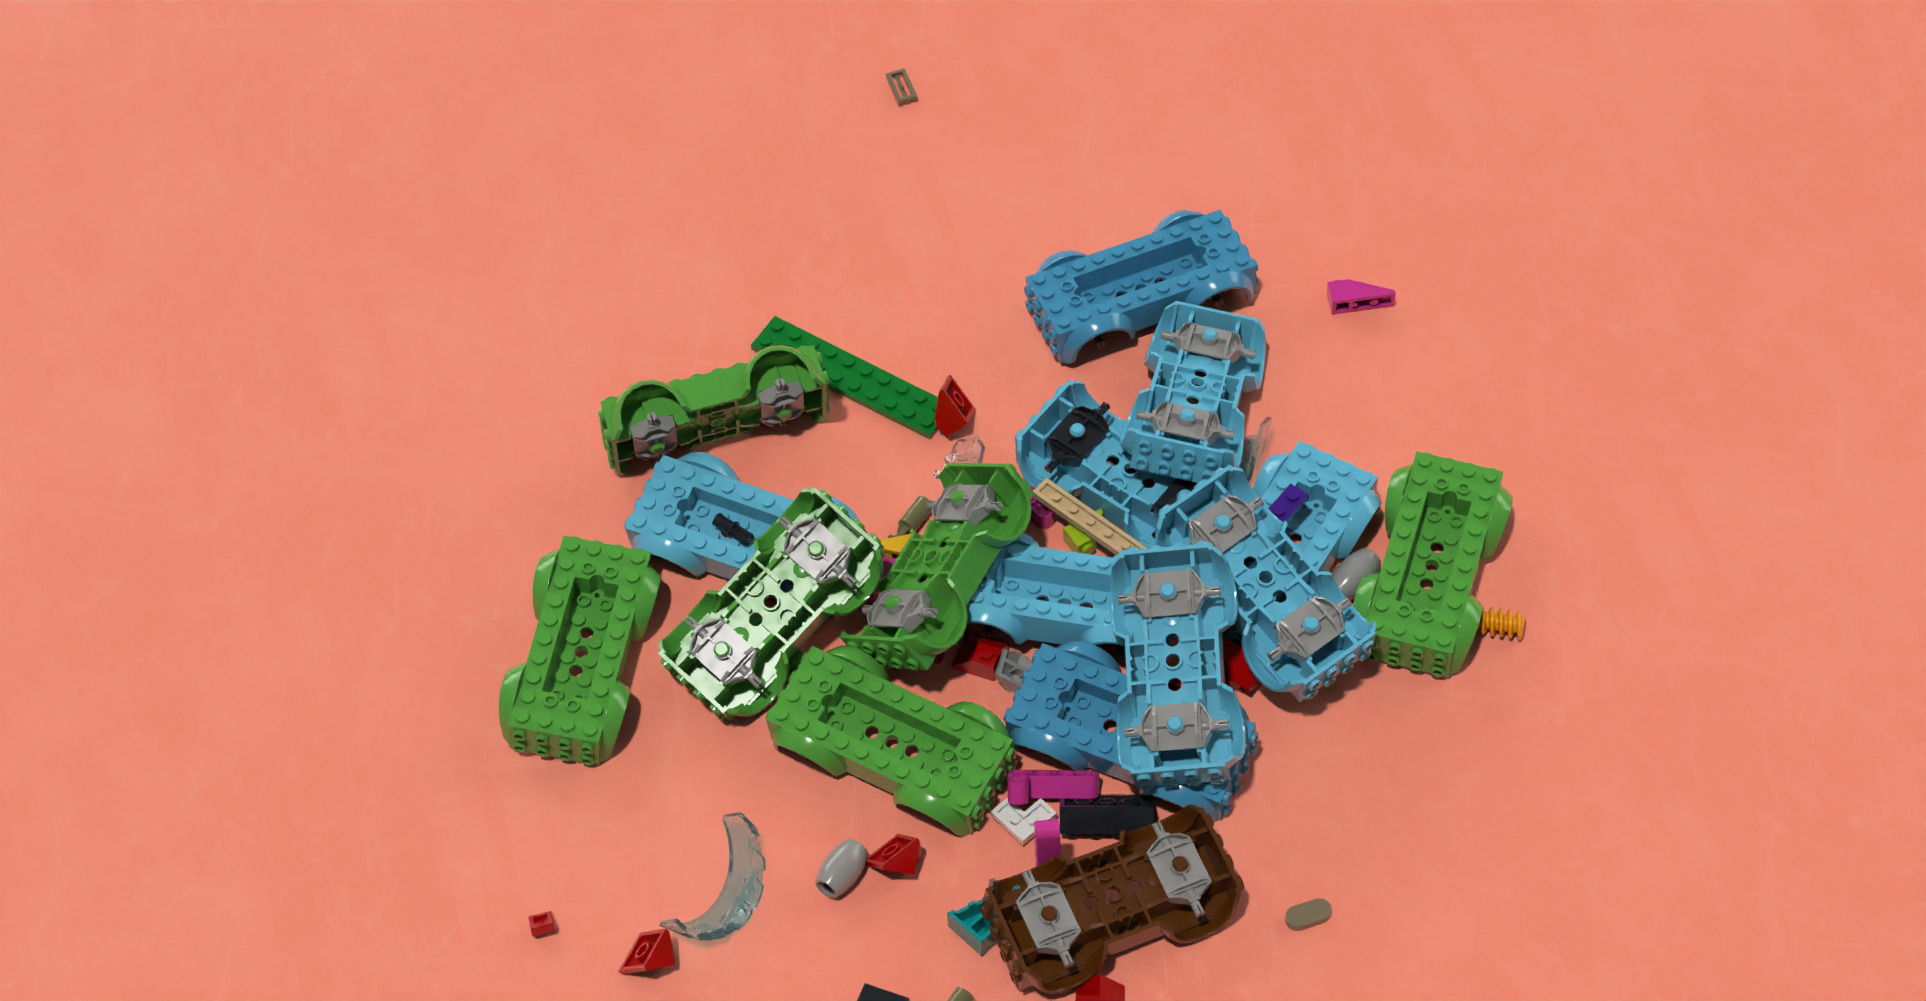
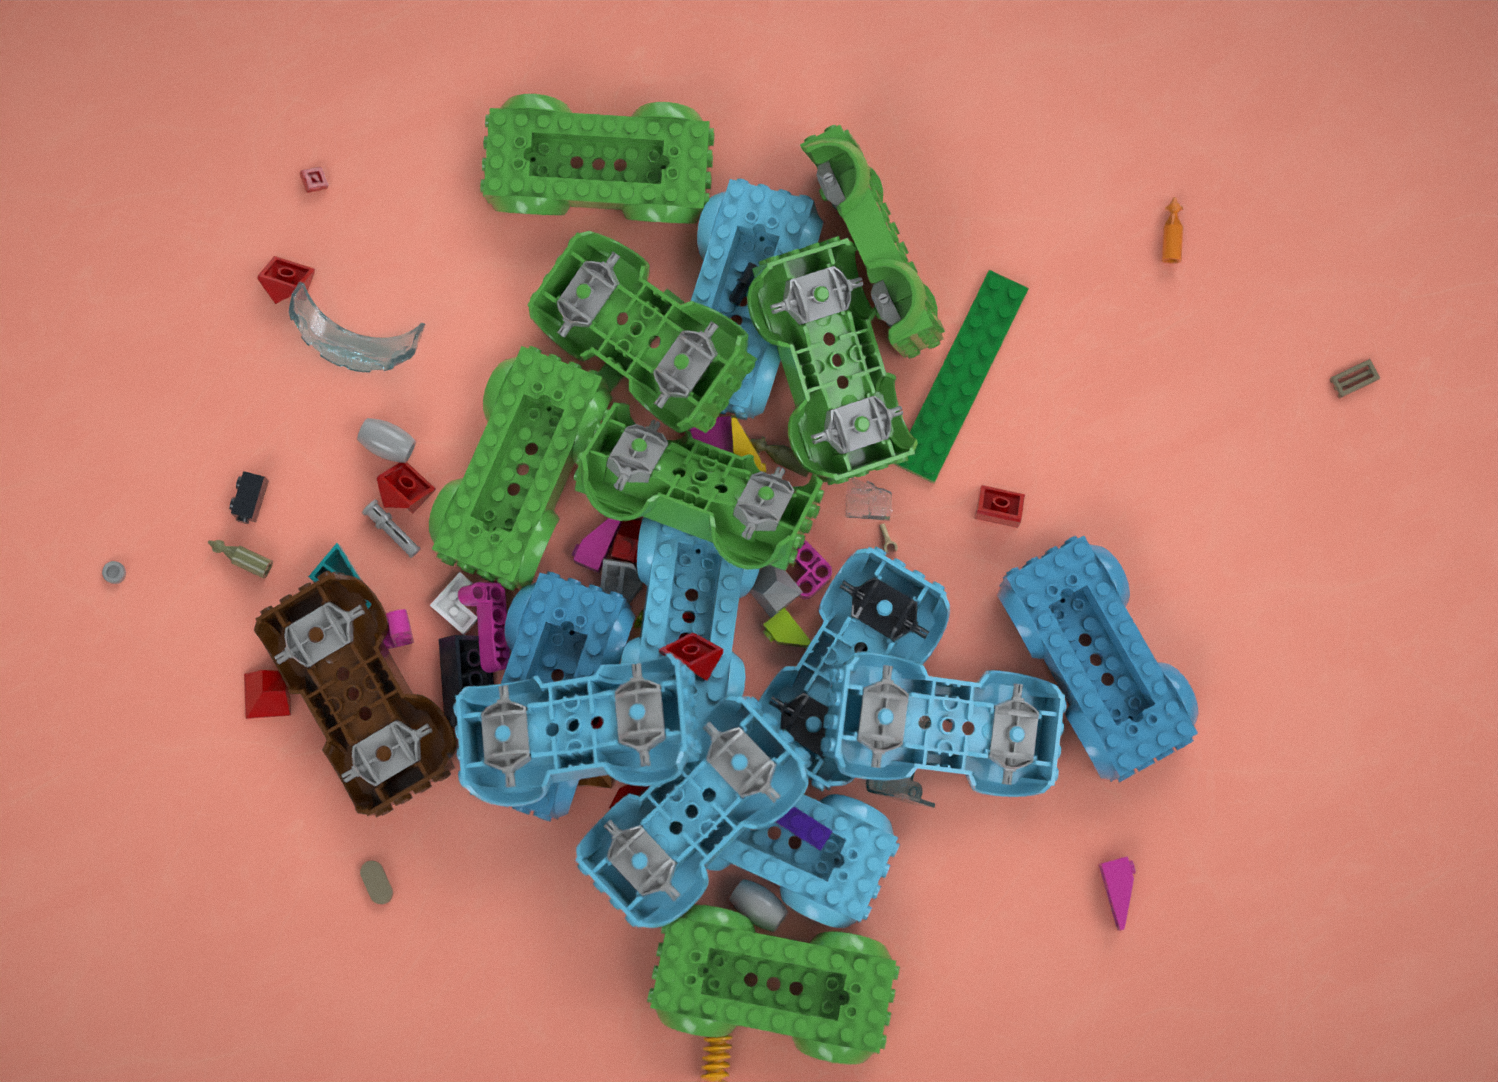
camera: 85 degrees right, 25 degrees up
red slope [934,374,976,437] -> none
tan plate [1032,478,1148,555] -> none
none -> light grey pin [362,499,421,558]
none -> dark pink slope [572,518,623,574]
none -> red slope [659,632,724,681]
none -> bright green piece [747,236,918,485]
none -> light grey slope [750,565,803,618]
none -> tan hand [880,523,898,554]
none -> red slope [974,485,1025,528]
none -> orange wheel [1162,197,1183,264]

